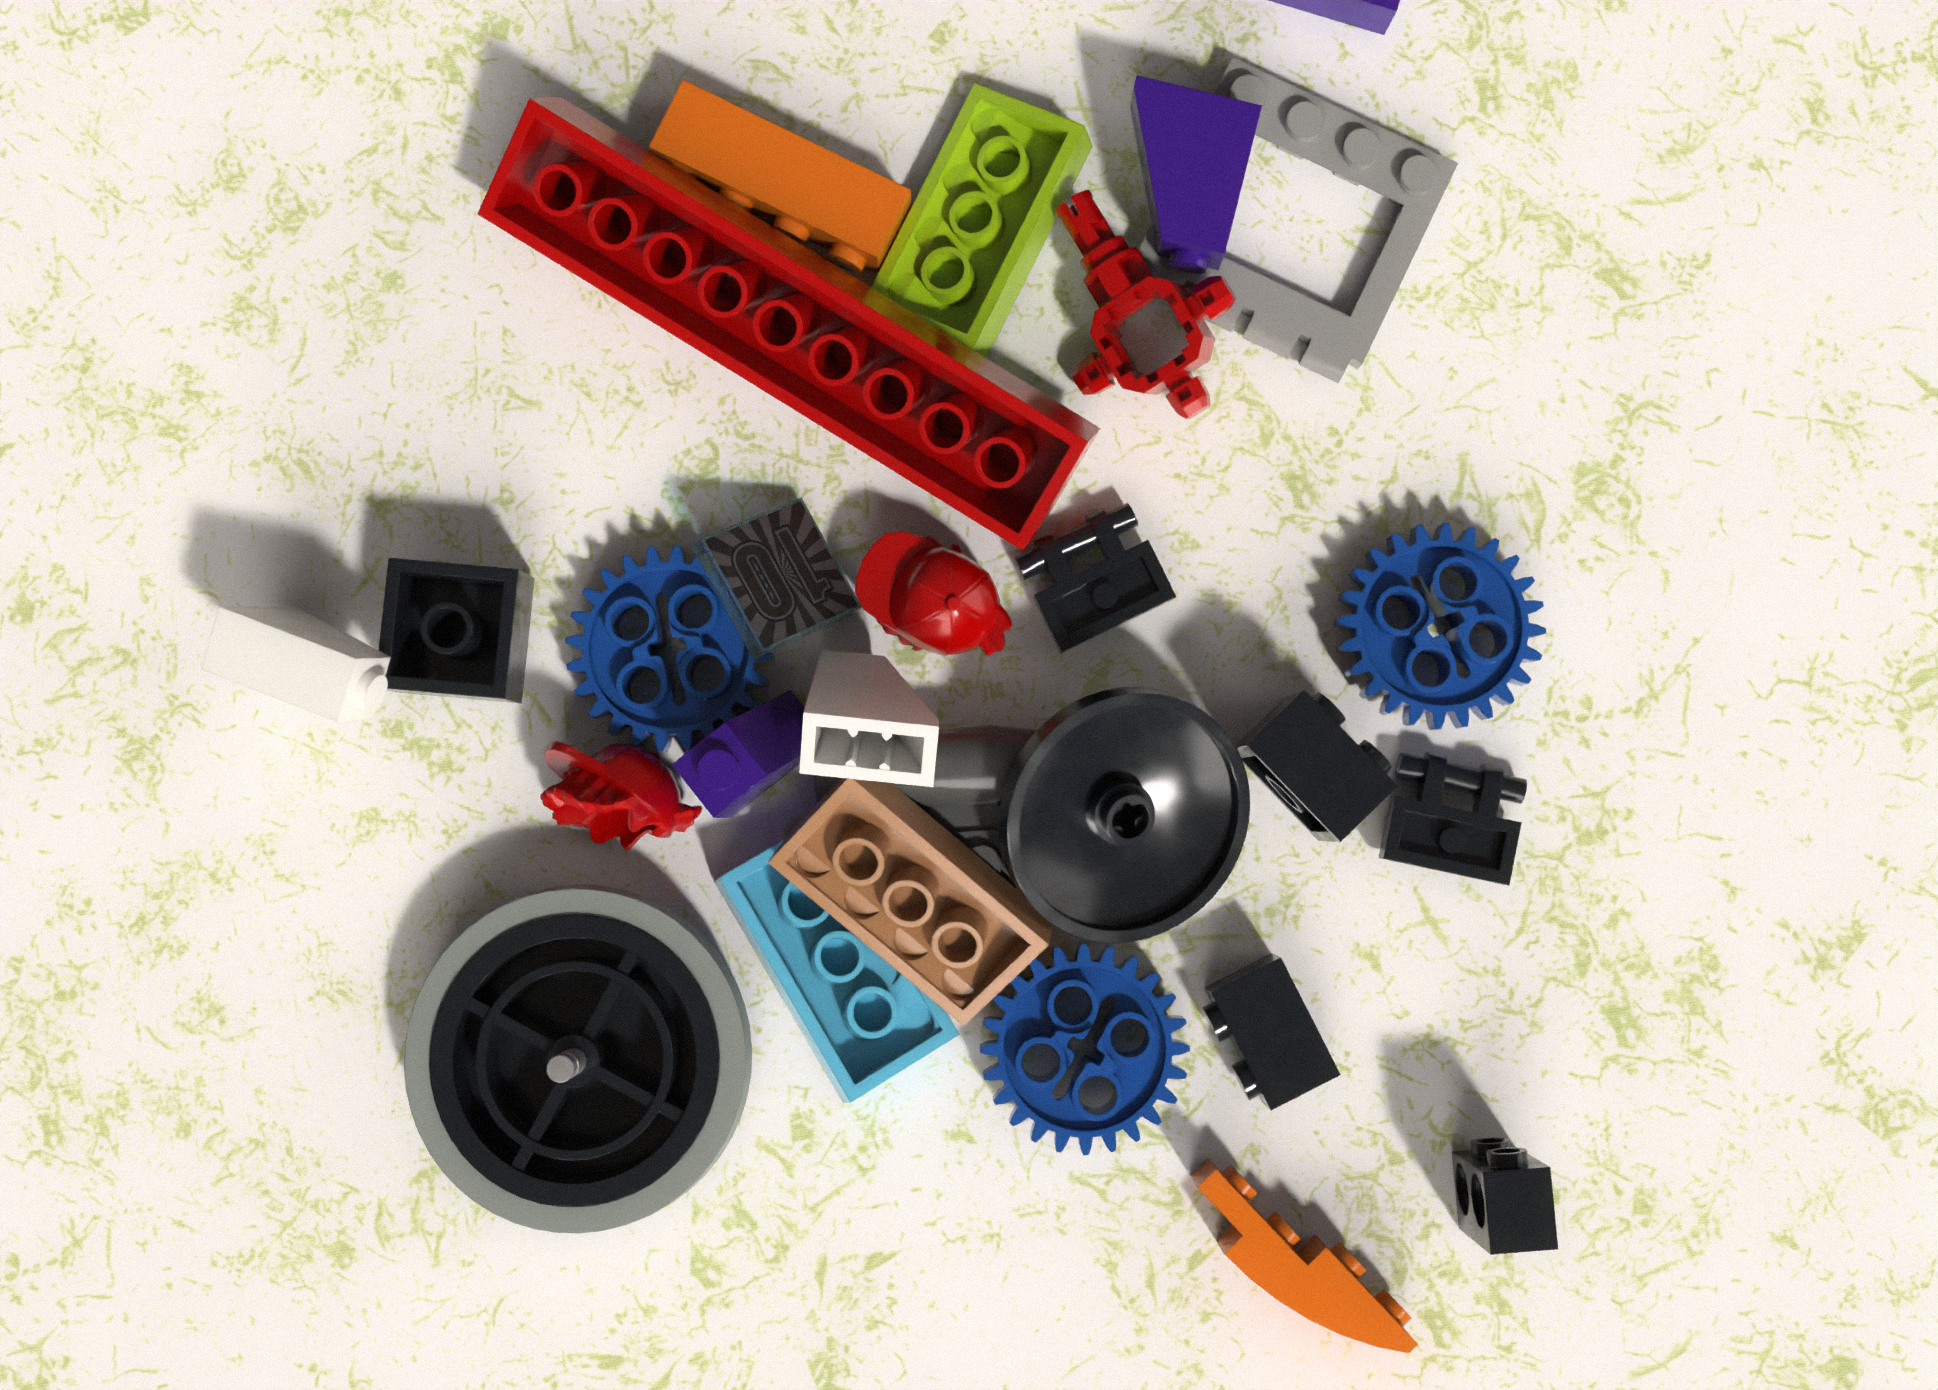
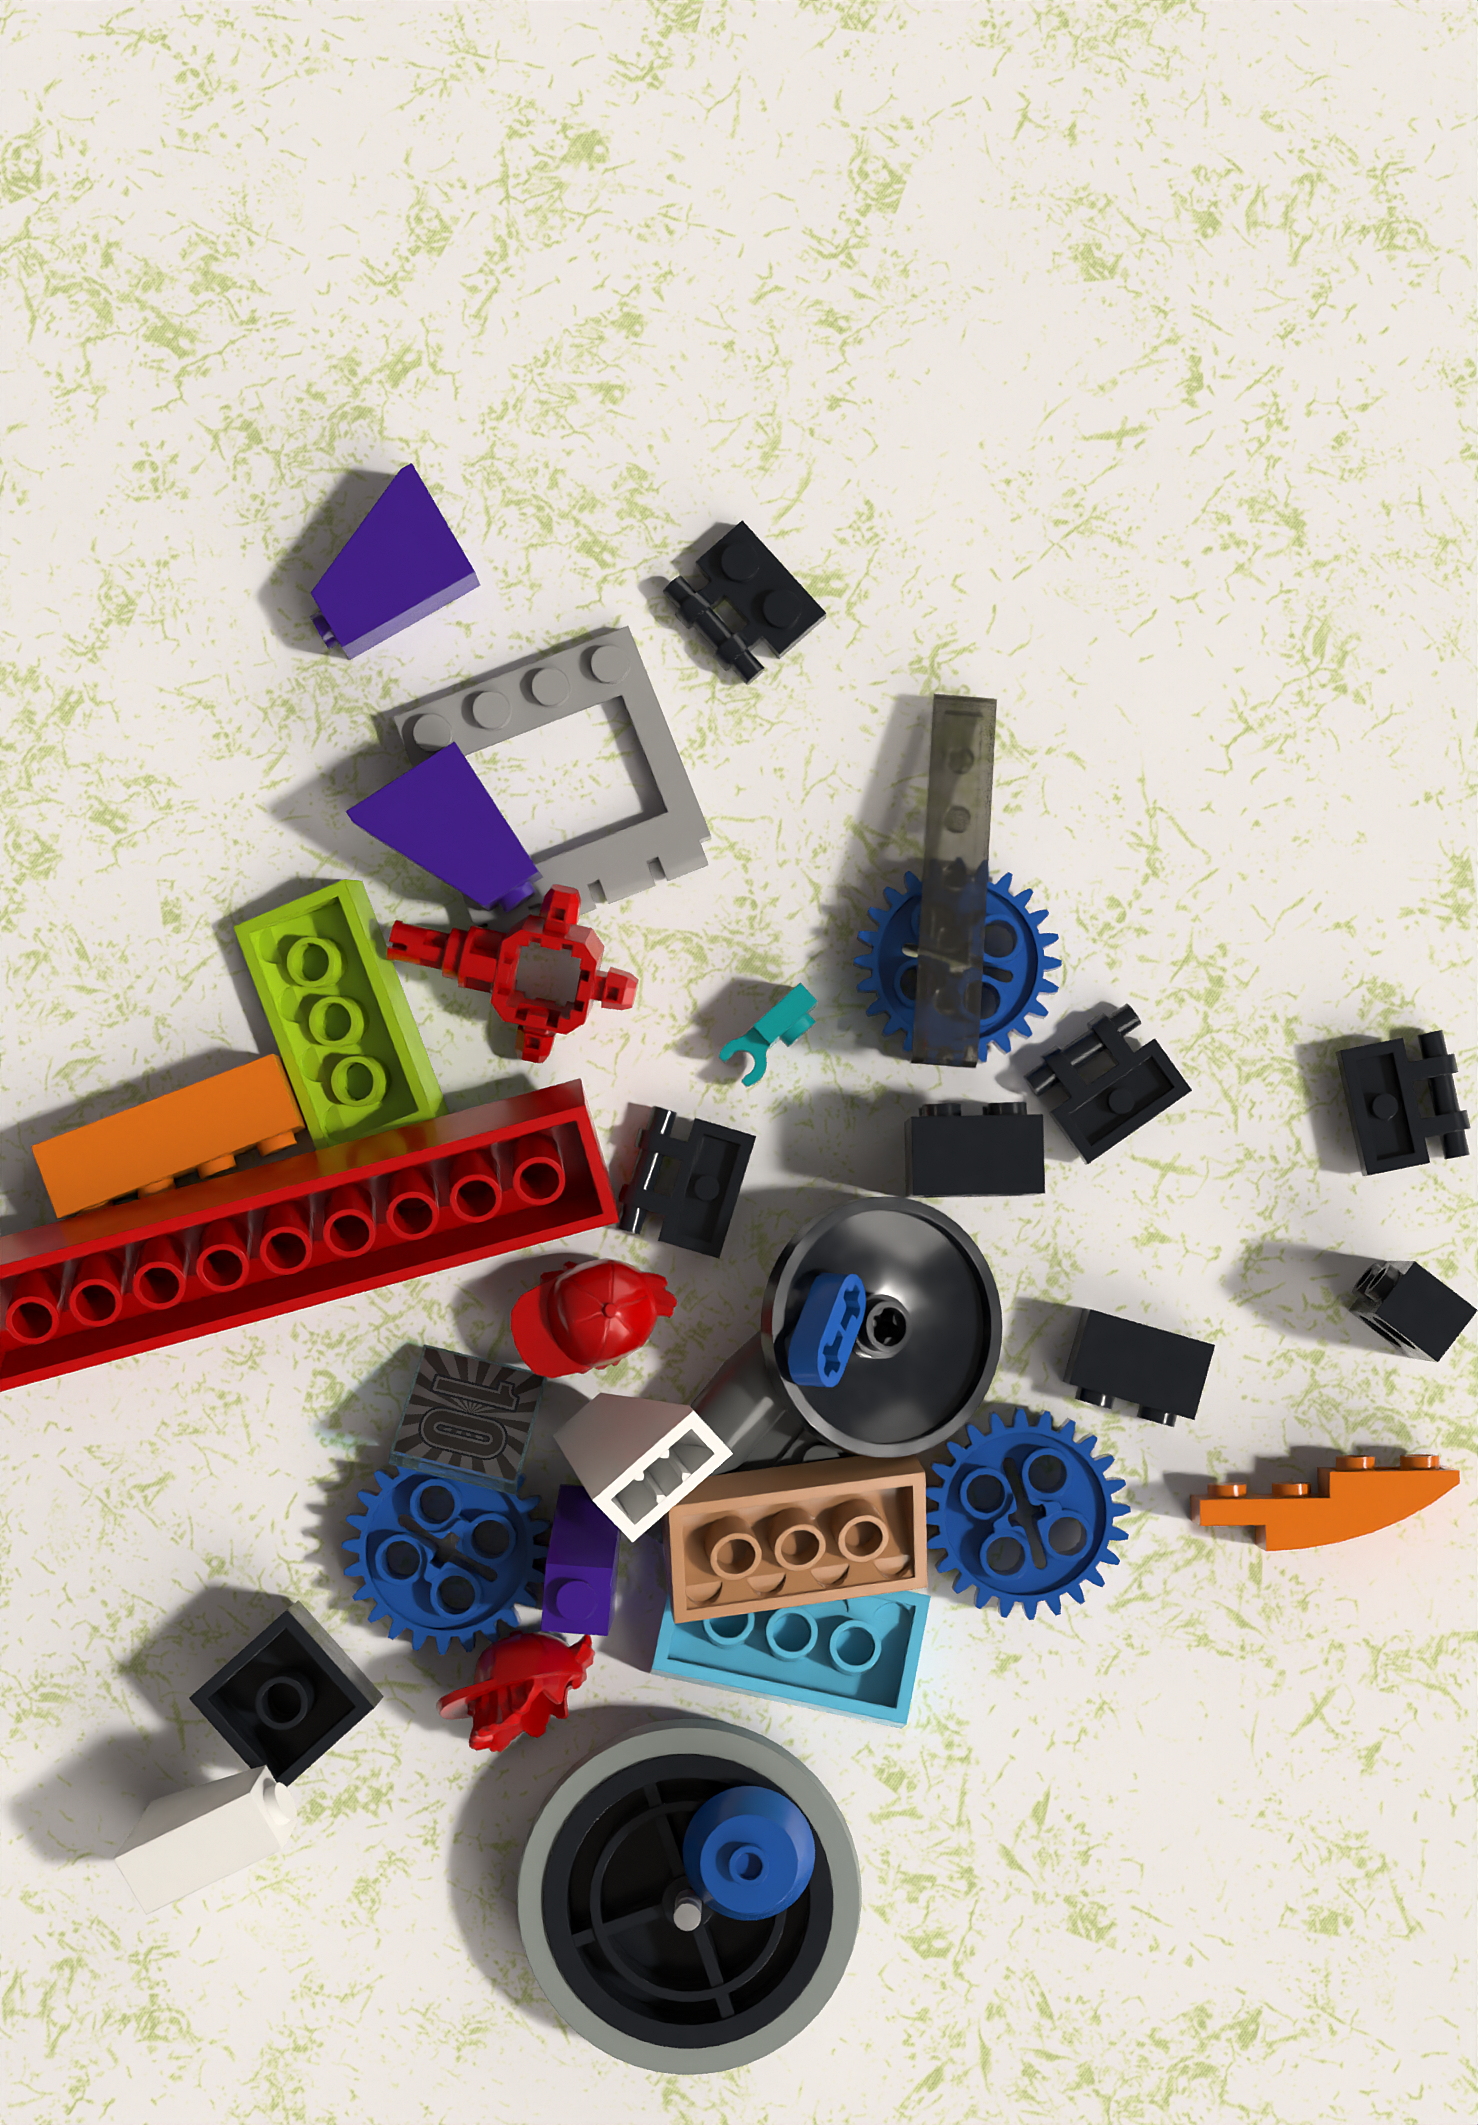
camera: 45 degrees left, 0 degrees up
none -> black plate [663,520,826,685]
none -> blue cone [683,1786,815,1920]
none -> teal plate [719,982,818,1088]
none -> blue beam [788,1273,866,1387]
none -> clear smoke tile [910,694,997,1068]
none -> black plate [1336,1030,1471,1176]

